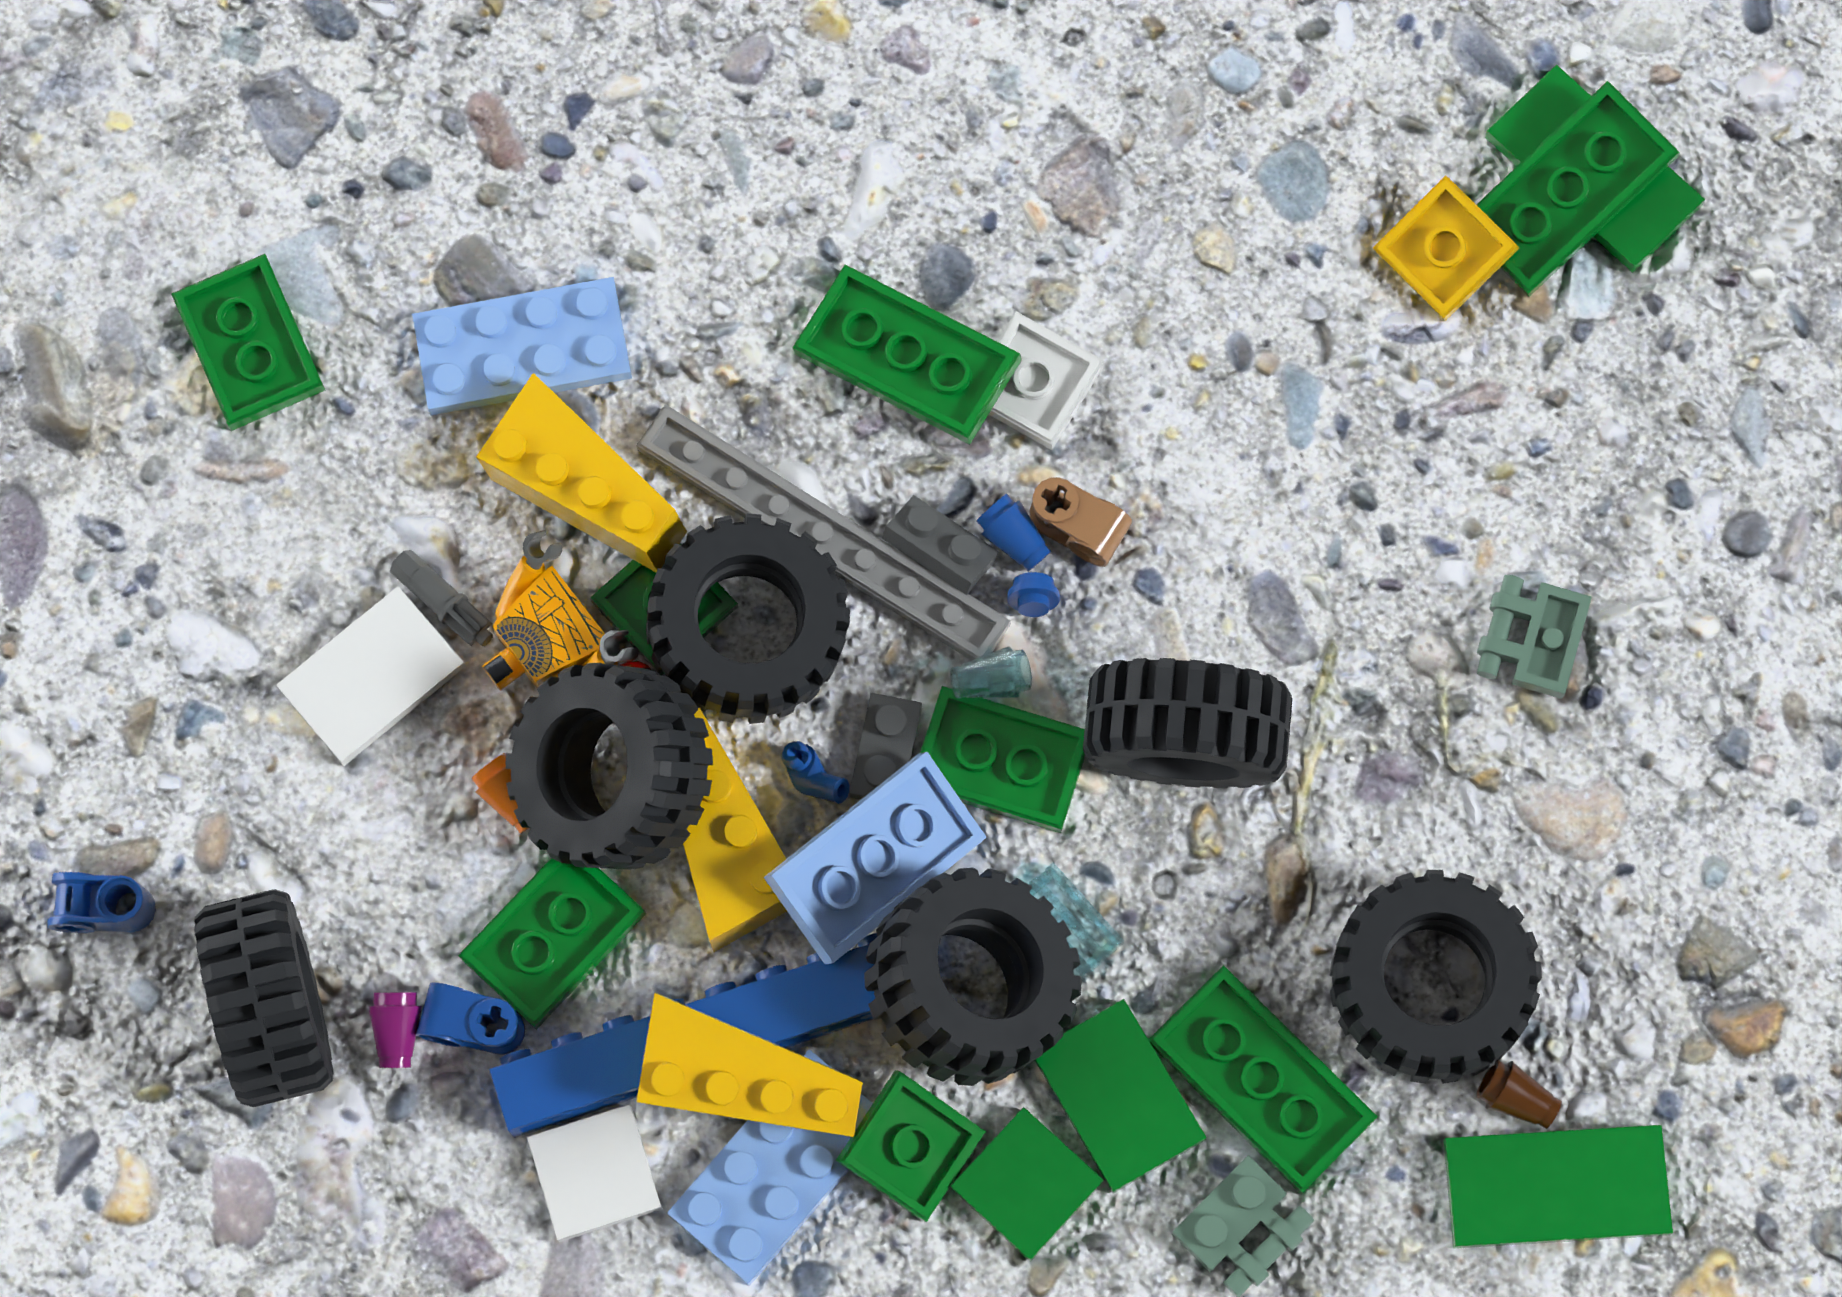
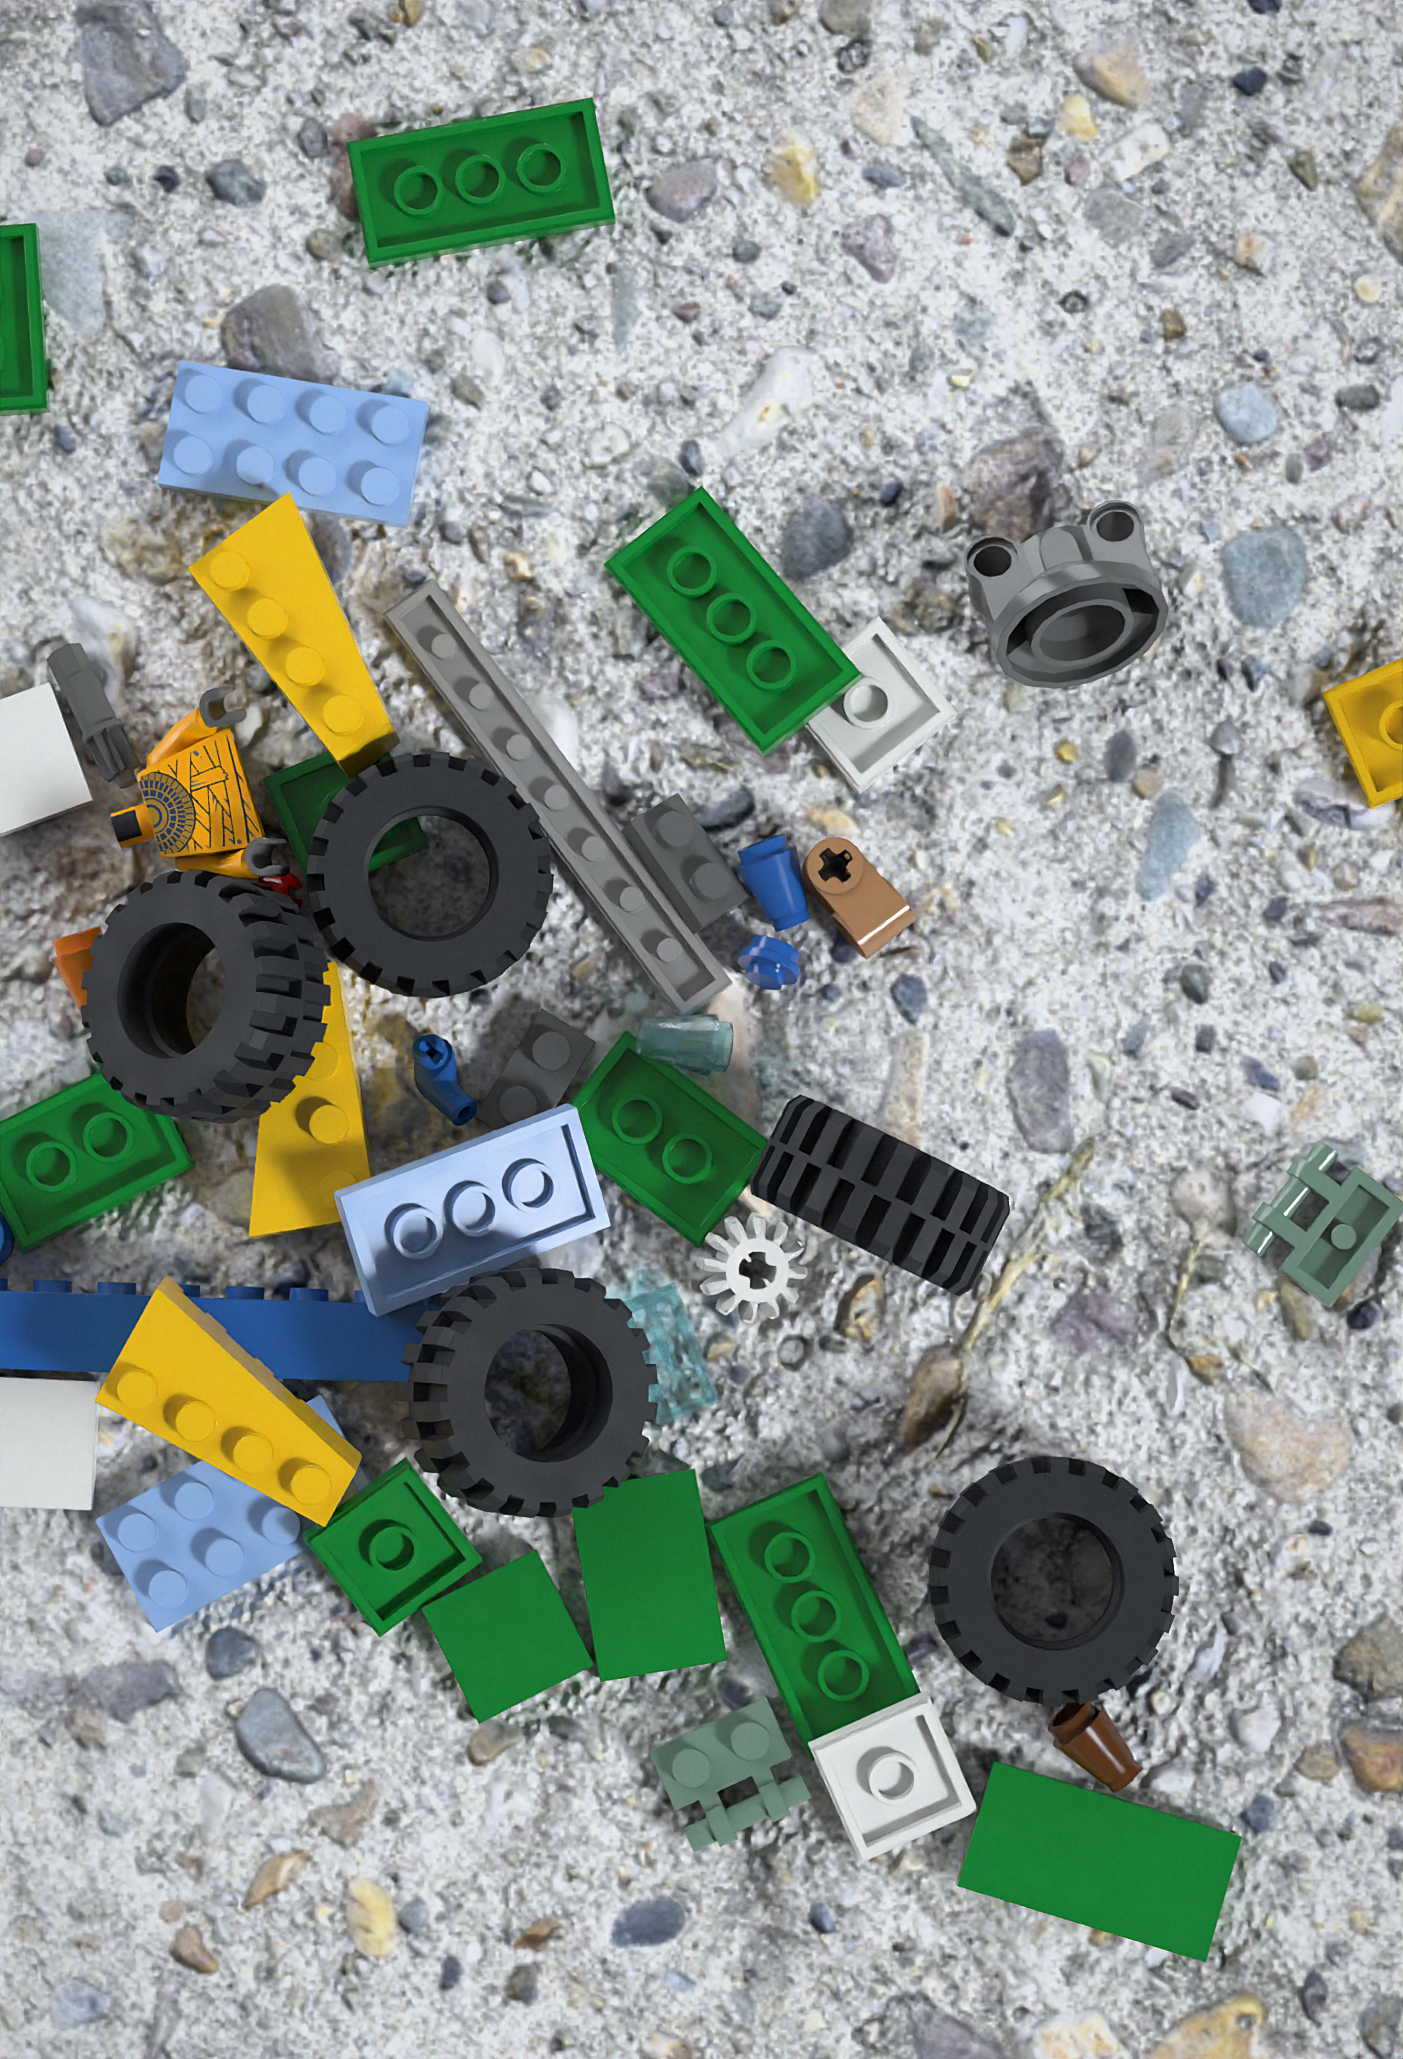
camera: 15 degrees right, 10 degrees up
none -> green tile [346,97,616,269]
none -> white gear [696,1213,807,1323]
none -> white tile [808,1690,978,1863]
none -> dark grey piece [964,500,1169,689]

